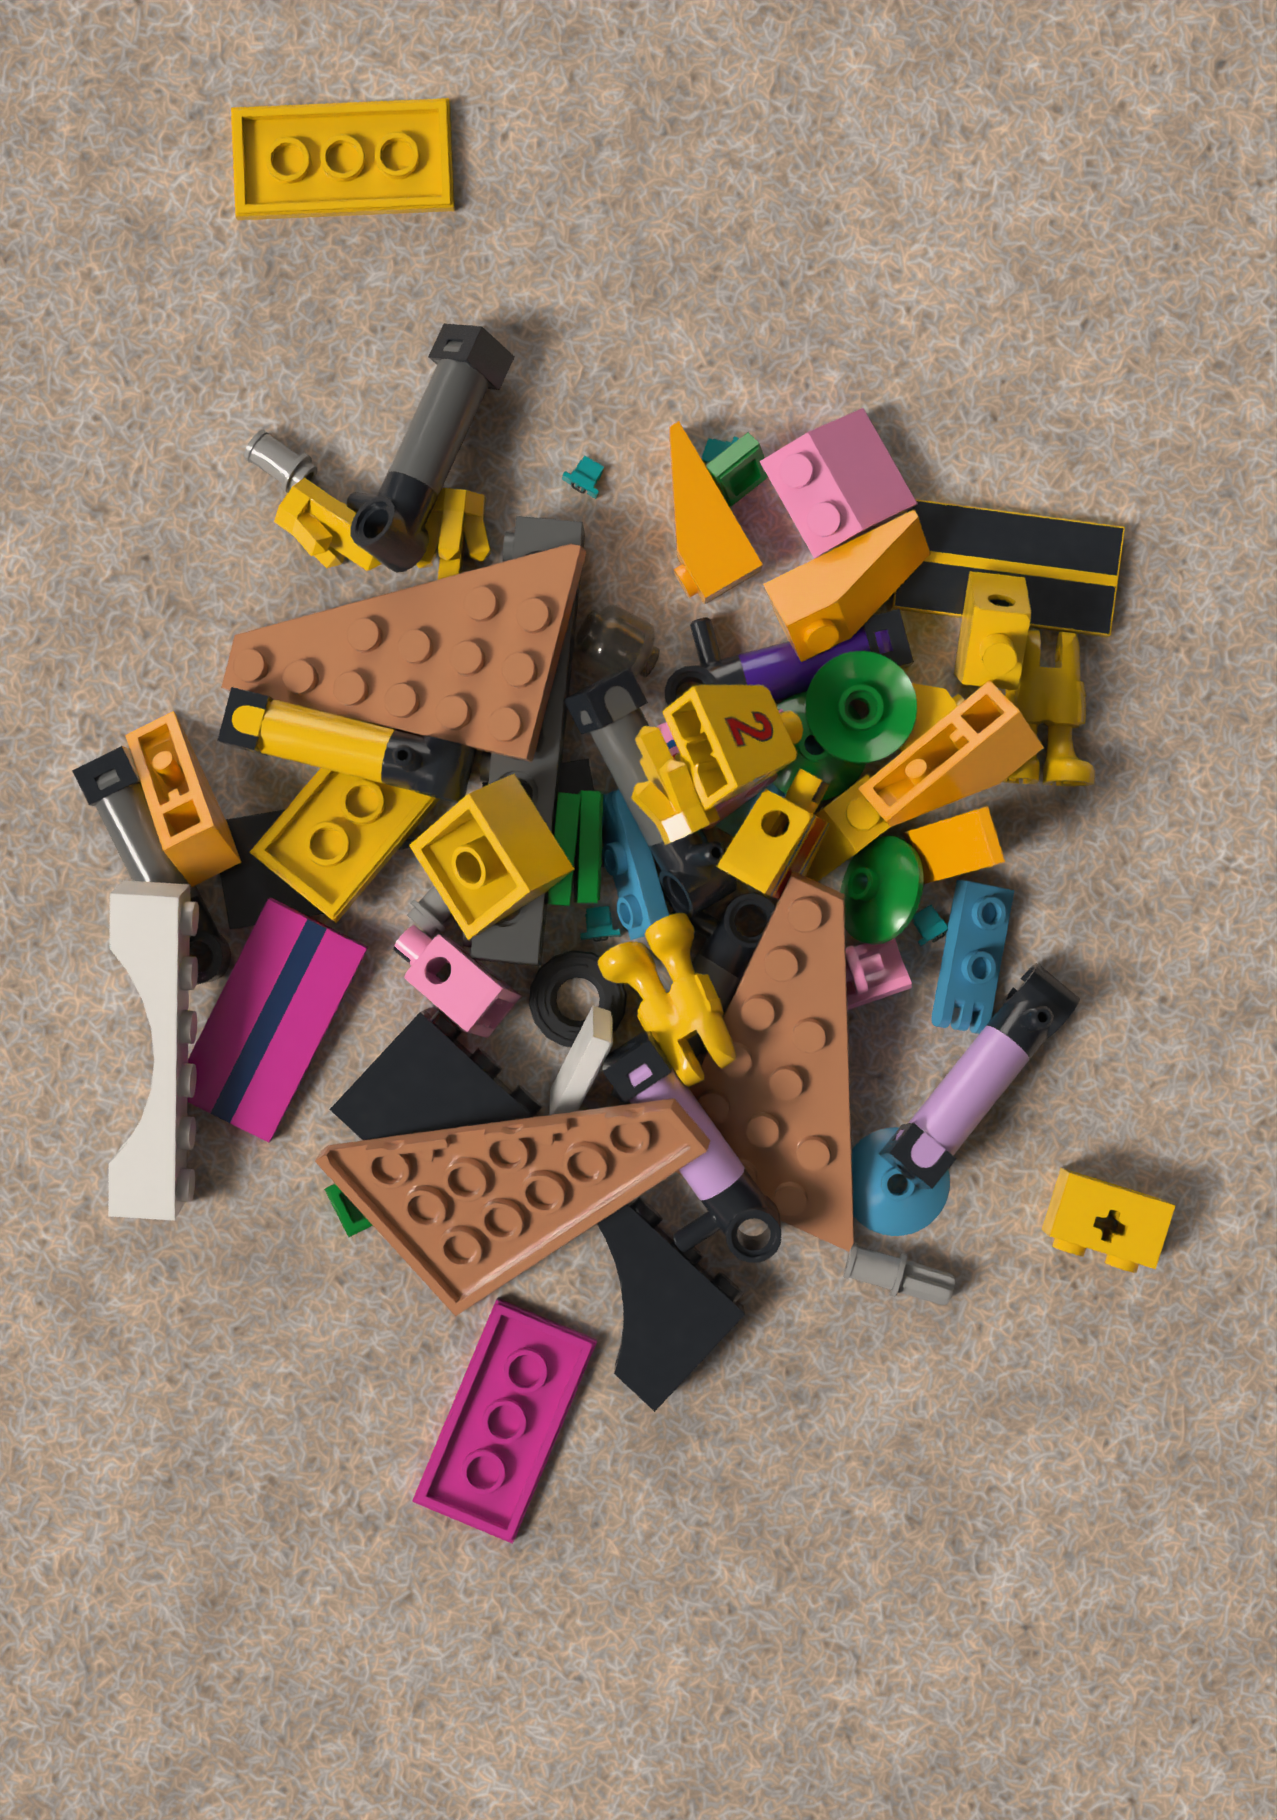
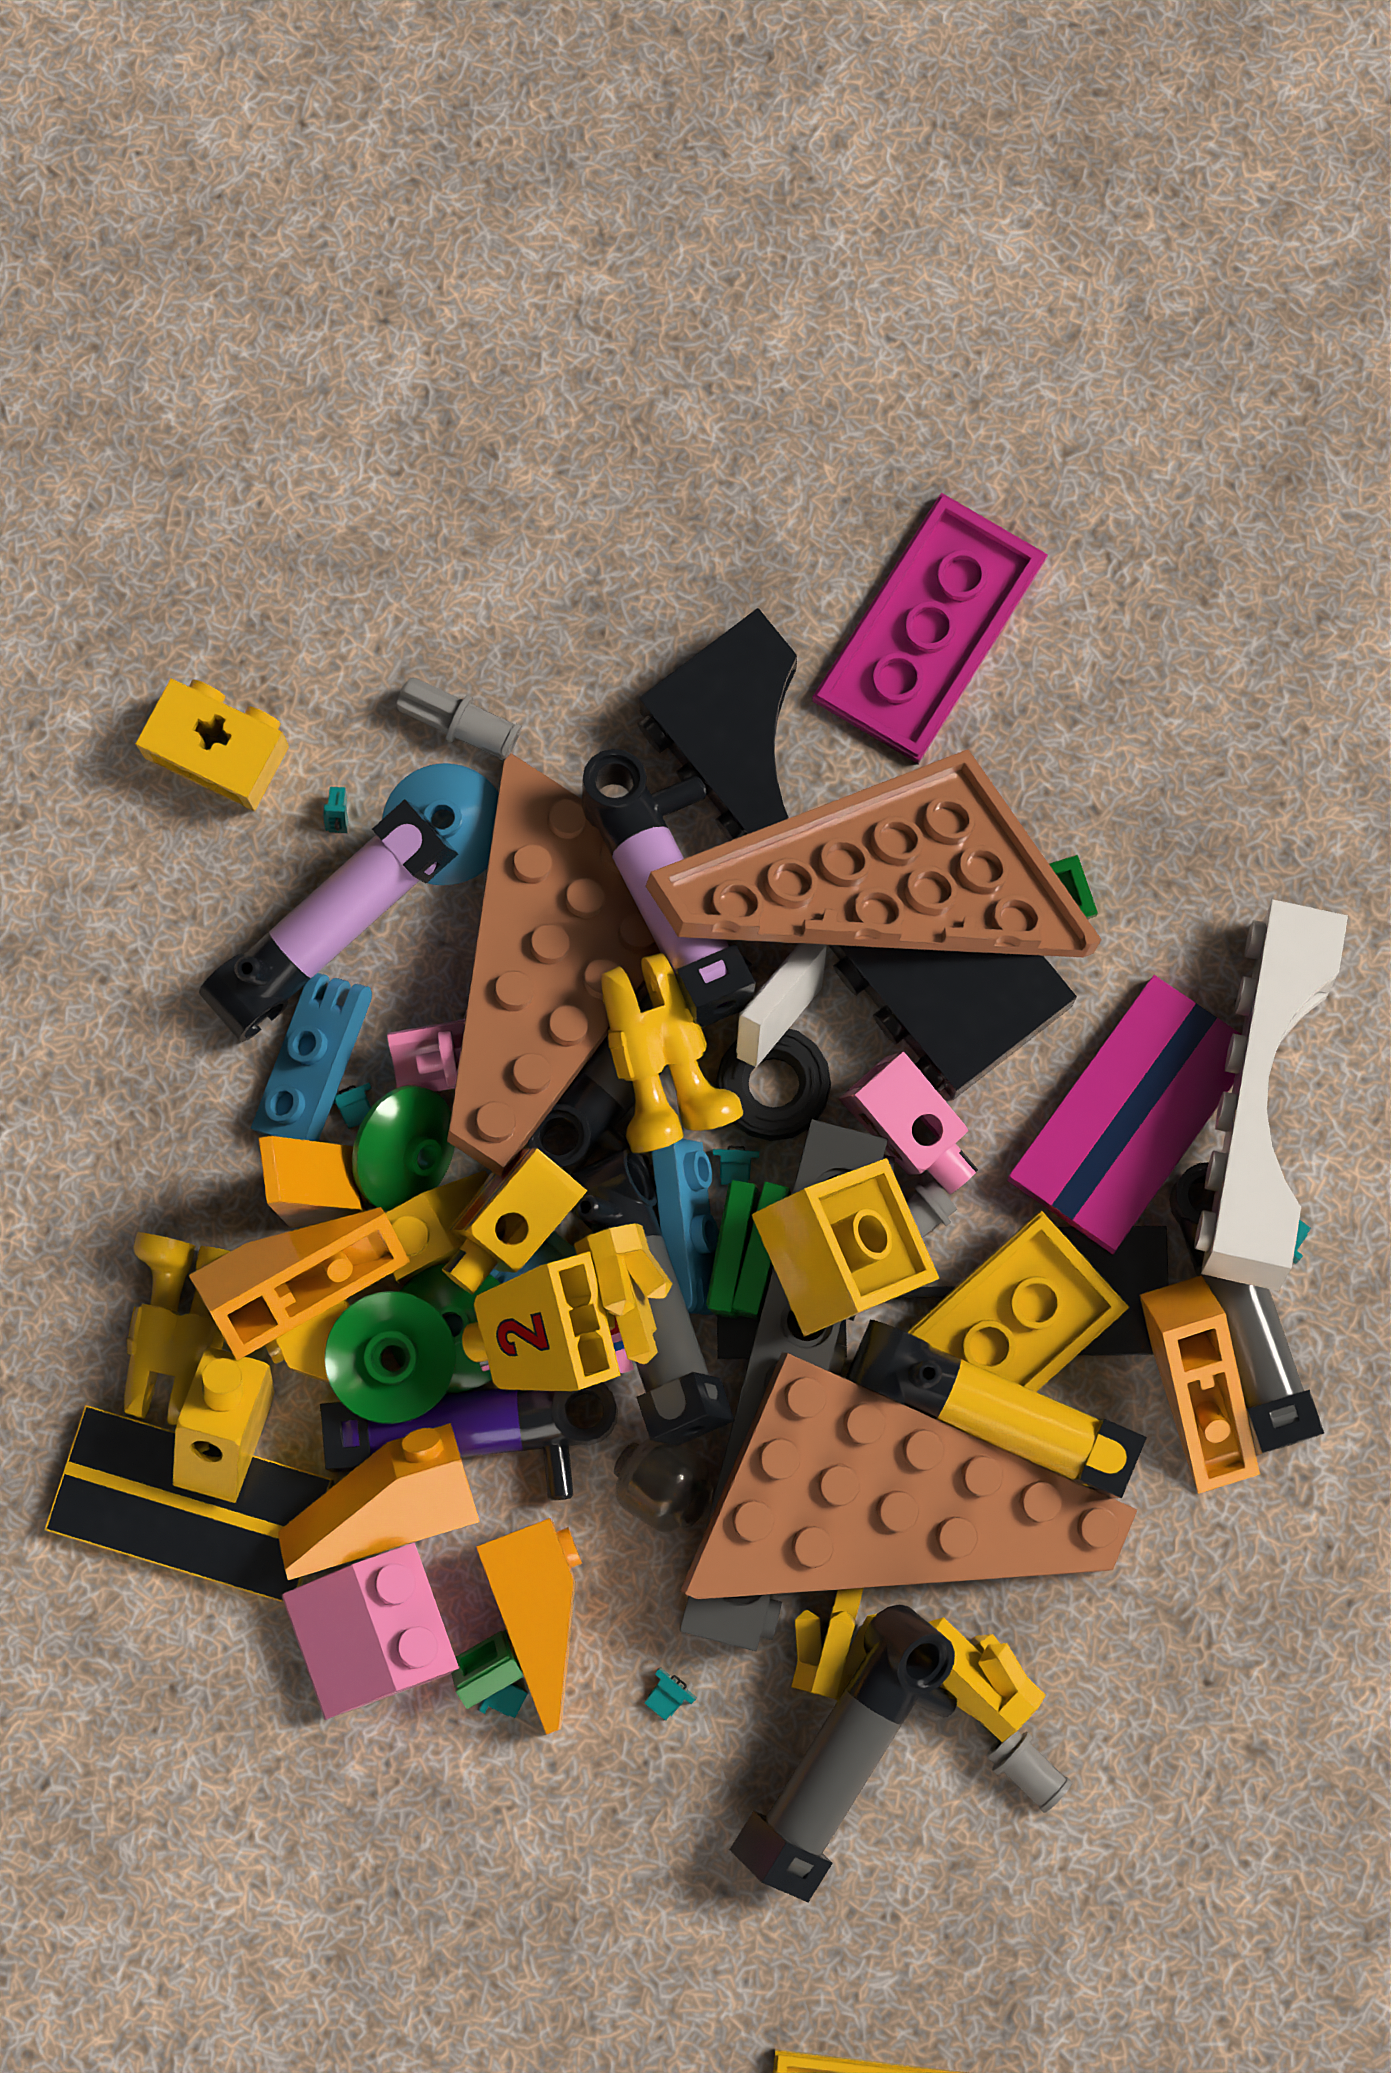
camera: 170 degrees left, 10 degrees down
none -> teal piece [323,787,348,833]

